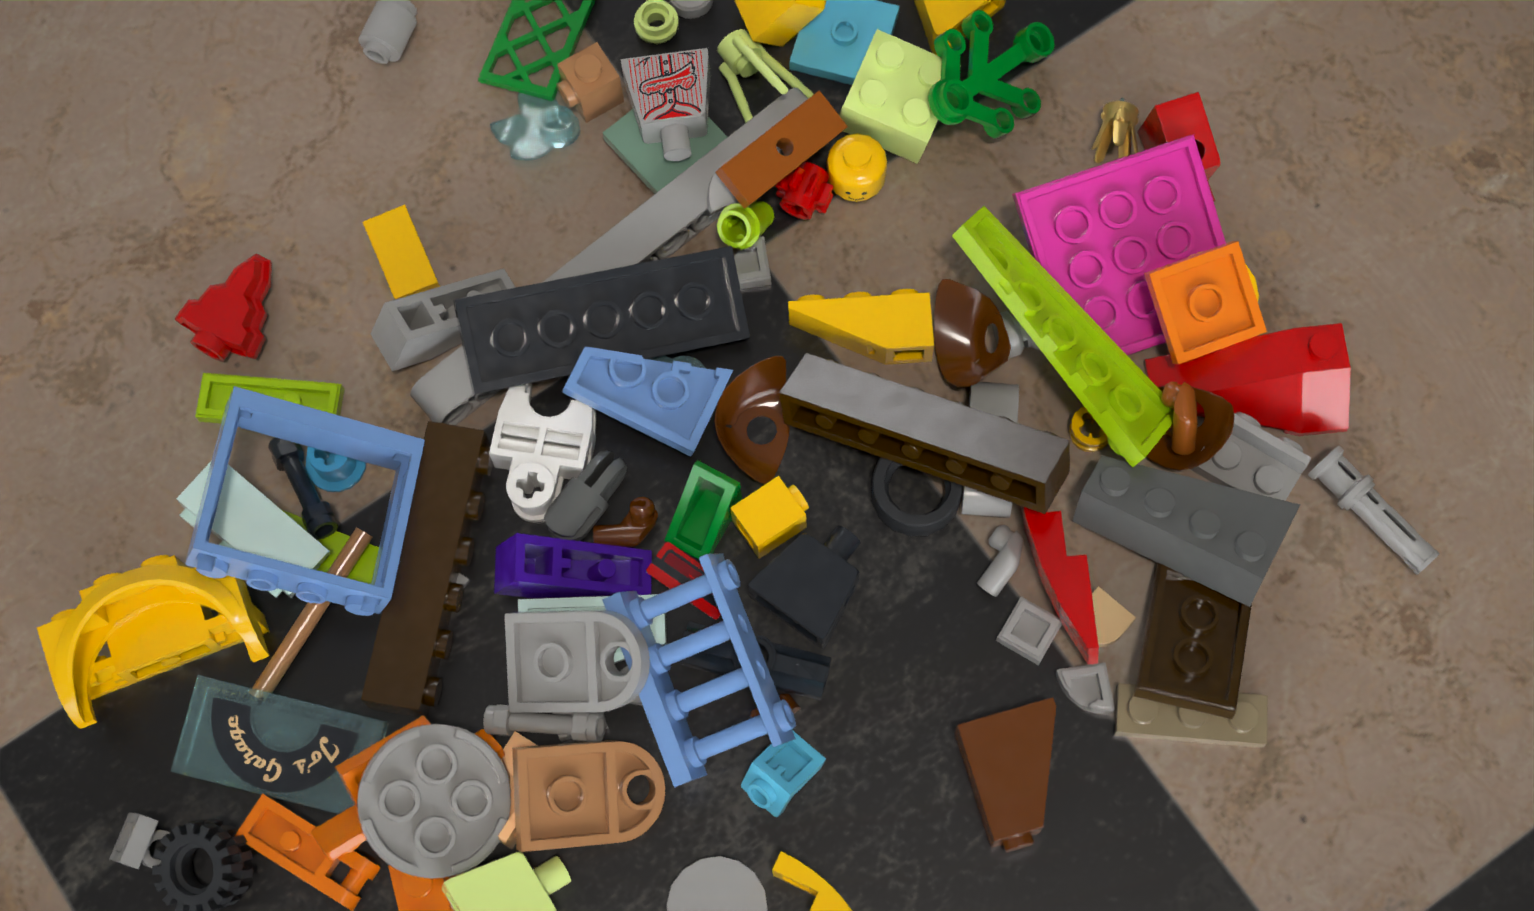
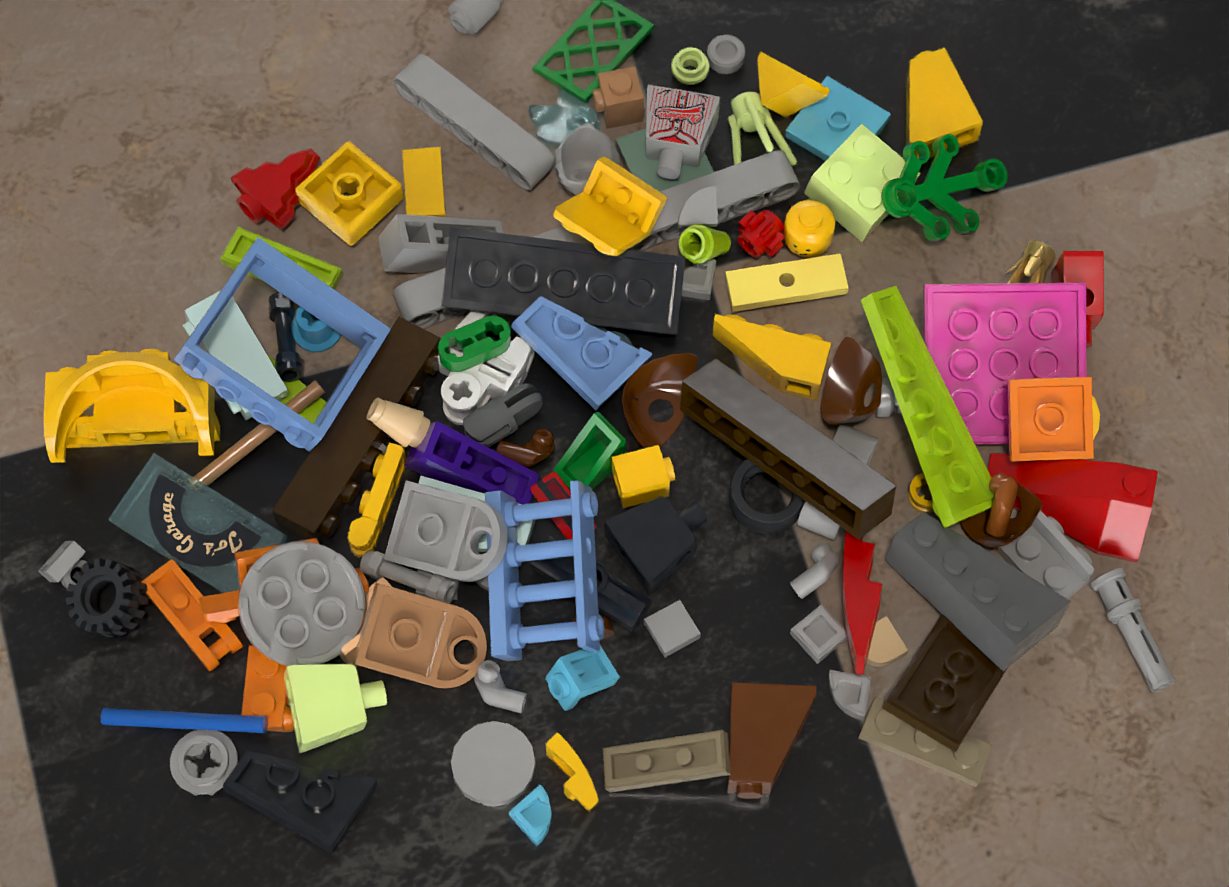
camera: 15 degrees right, 5 degrees down
dark orange tile [715,90,848,209] -> none
none -> yellow brick [295,141,404,246]
none -> yellow hinge [347,443,406,558]
none -> tan cone [367,397,430,448]
none -> light grey beam [392,53,556,191]
none -> green beam [438,316,511,372]
none -> light grey arm [474,660,527,714]
none -> yellow bracket [553,156,668,256]
none -> light grey hair [555,123,619,195]
none -> dark tan tile [603,730,731,793]
none -> light grey tile [644,600,701,658]
none -> light yellow tile [725,253,849,312]

